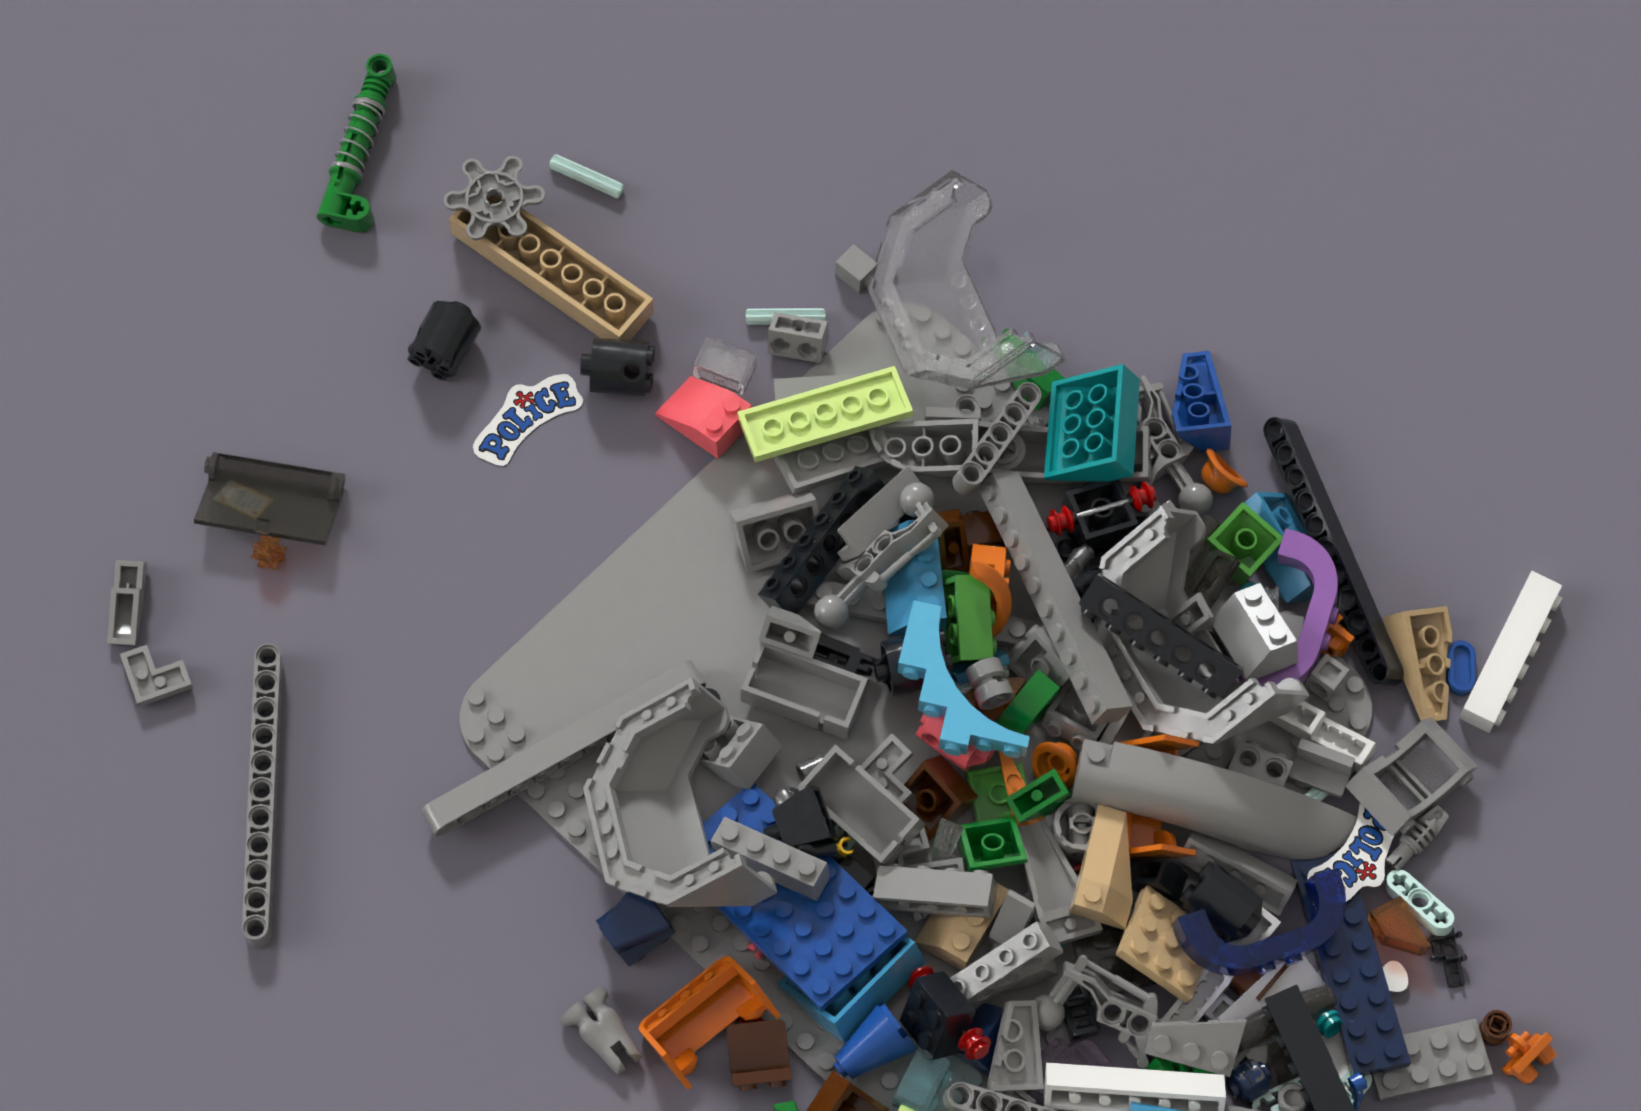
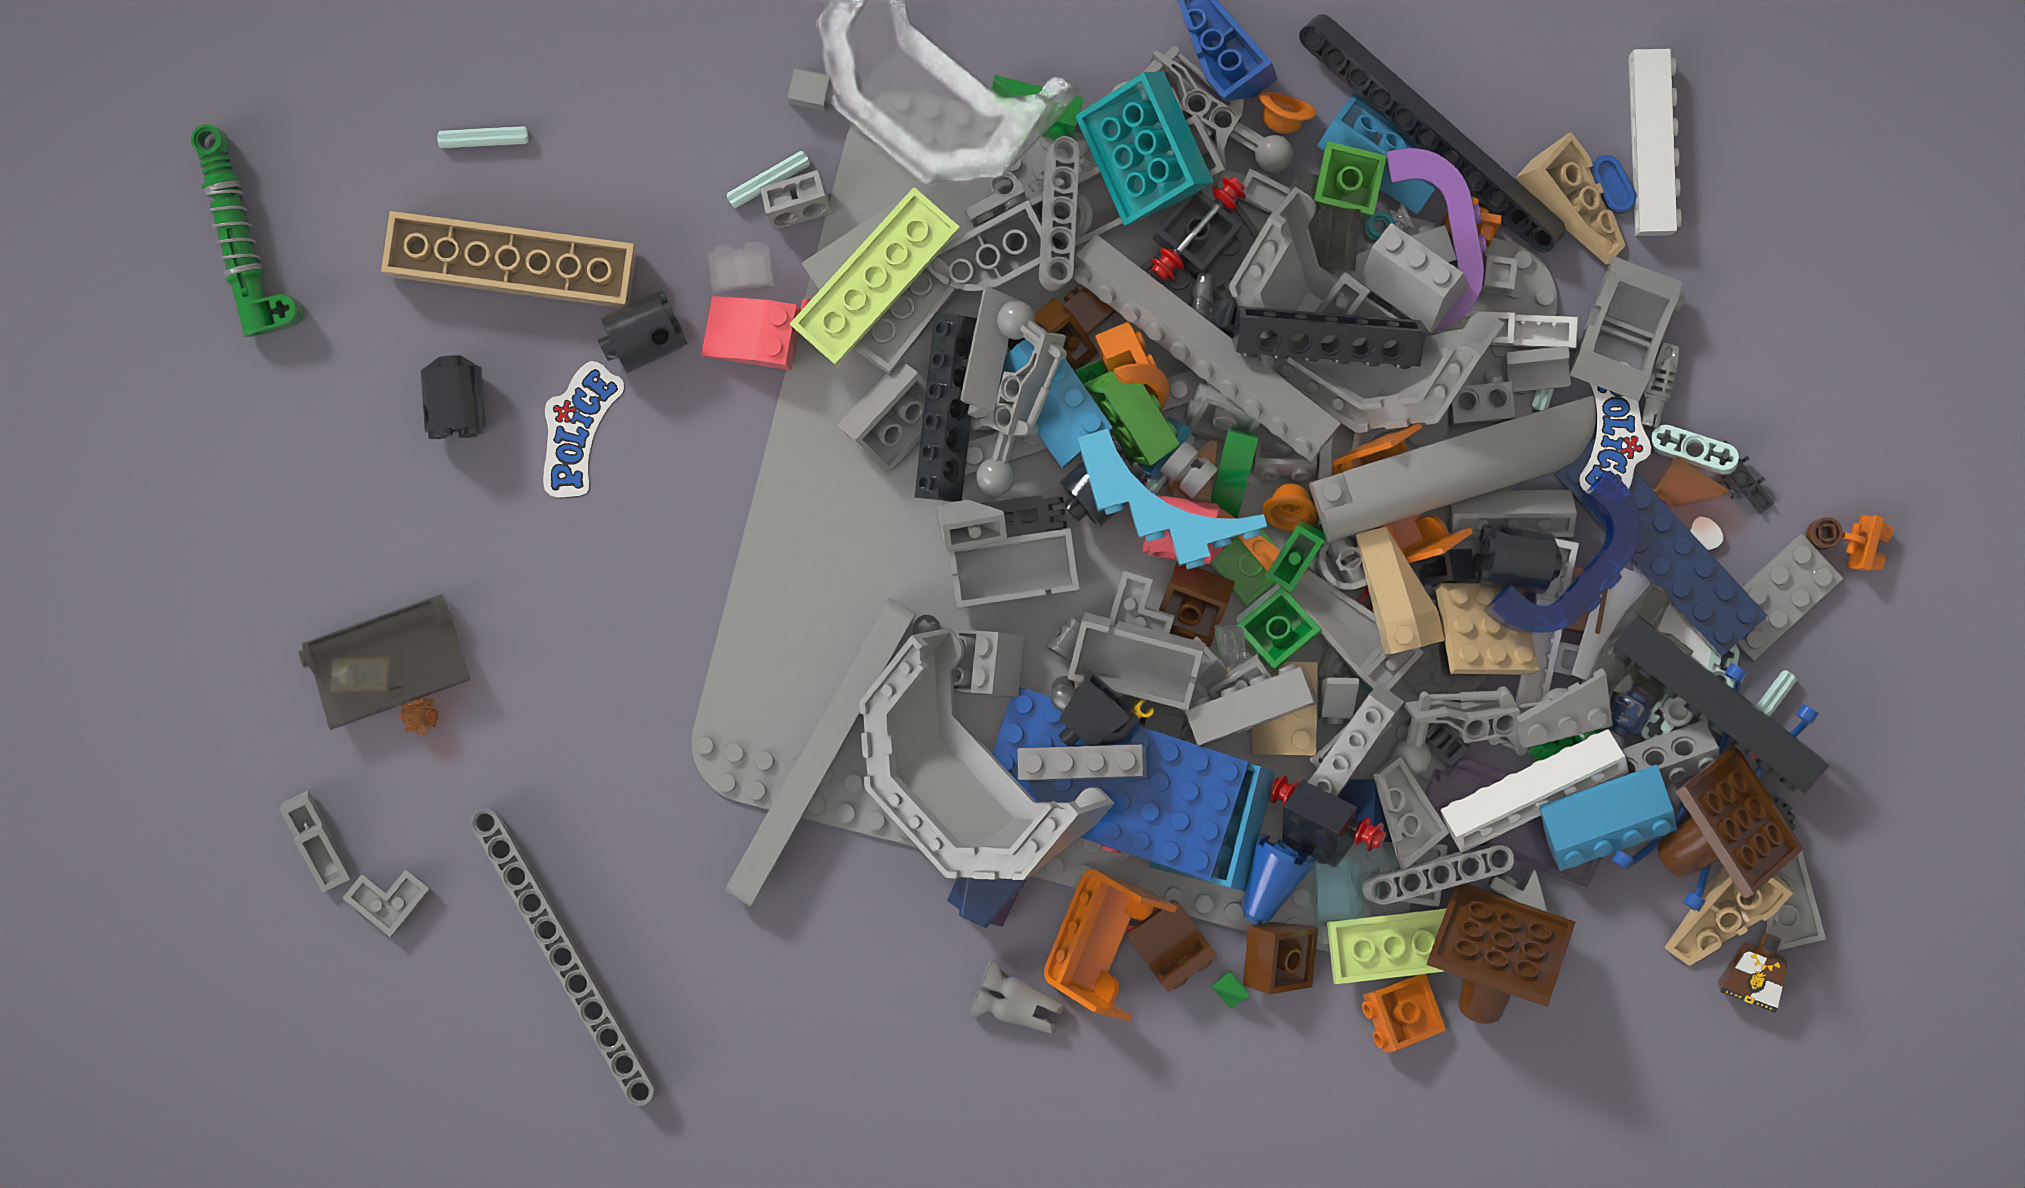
camera: 30 degrees left, 20 degrees up
light grey plate [443,156,545,241] -> none
teal plate [1316,1010,1343,1038] -> none

